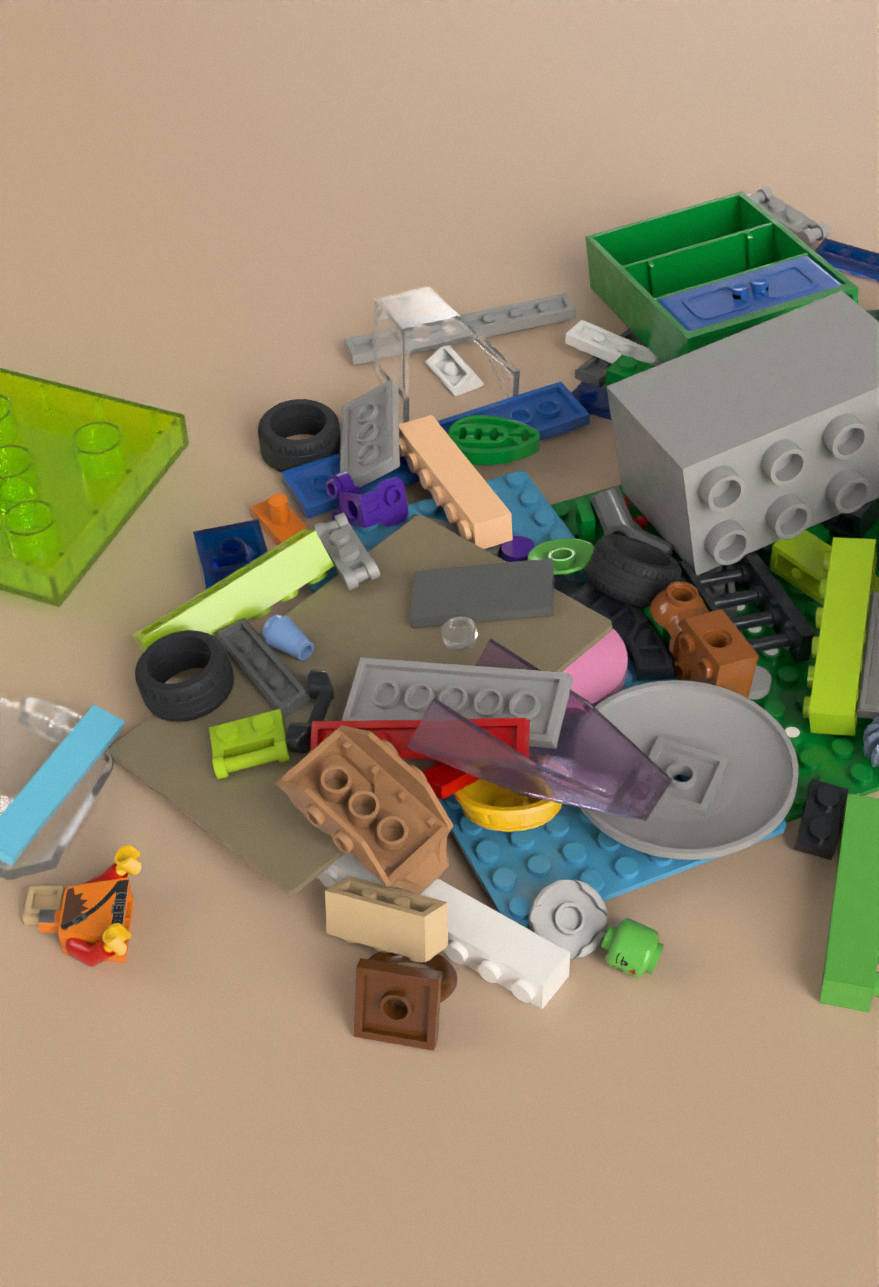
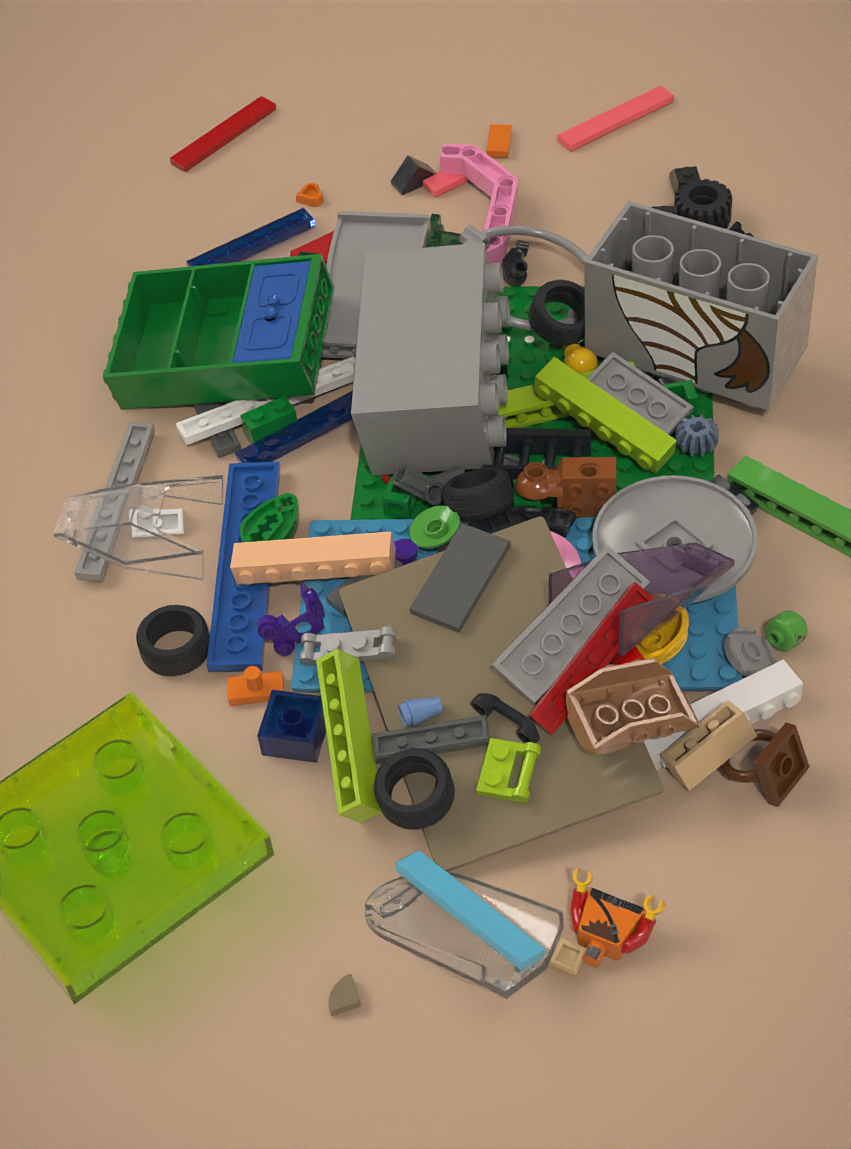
camera: 60 degrees left, 5 degrees up
light grey tile [340,380,400,488] -> none
clear tile [441,617,478,651] -> none
light grey plate [747,187,830,246] -> none

